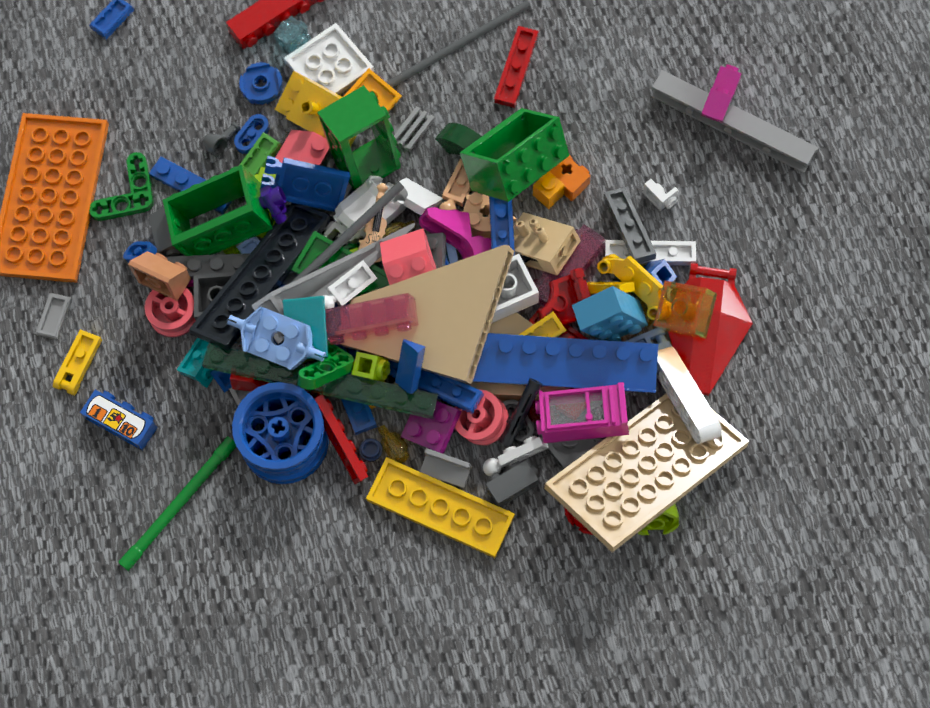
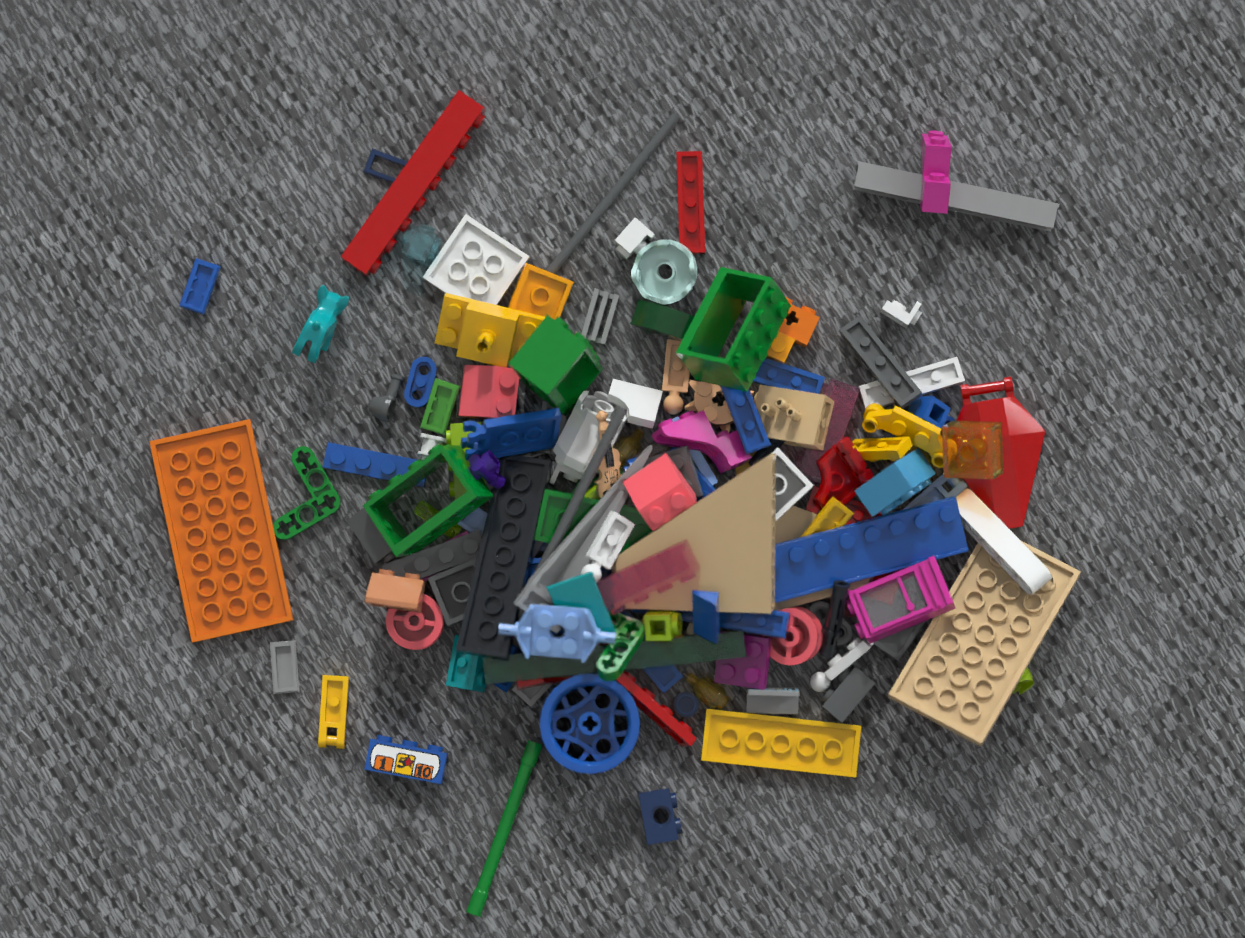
camera: 20 degrees left, 15 degrees up
blue plate [123,241,157,262] -> none
blue plate [239,62,283,105] -> none
none -> teal animal [292,285,349,363]
none -> white brick [615,217,654,259]
none -> light aqua plate [631,239,697,305]
none -> dark blue brick [638,788,682,845]
none -> blue plate [752,358,825,394]

